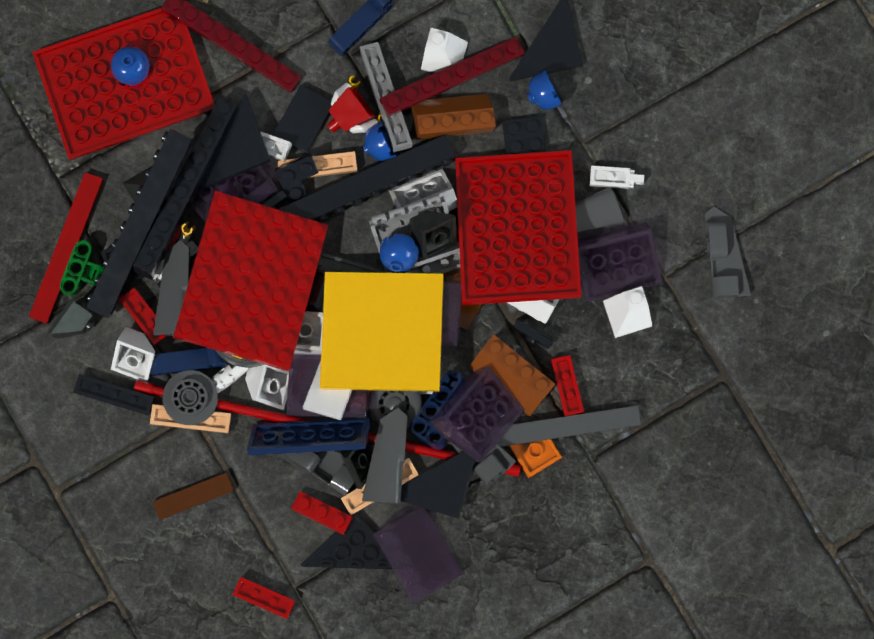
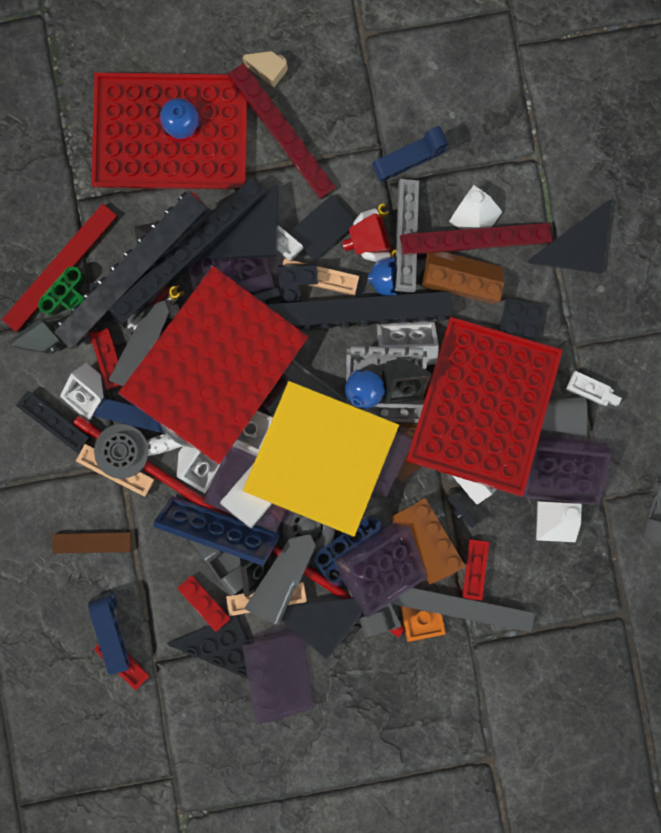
camera: 20 degrees right, 5 degrees up
blue cylinder [527,70,562,110] -> none
none -> dark blue beam [88,592,130,675]

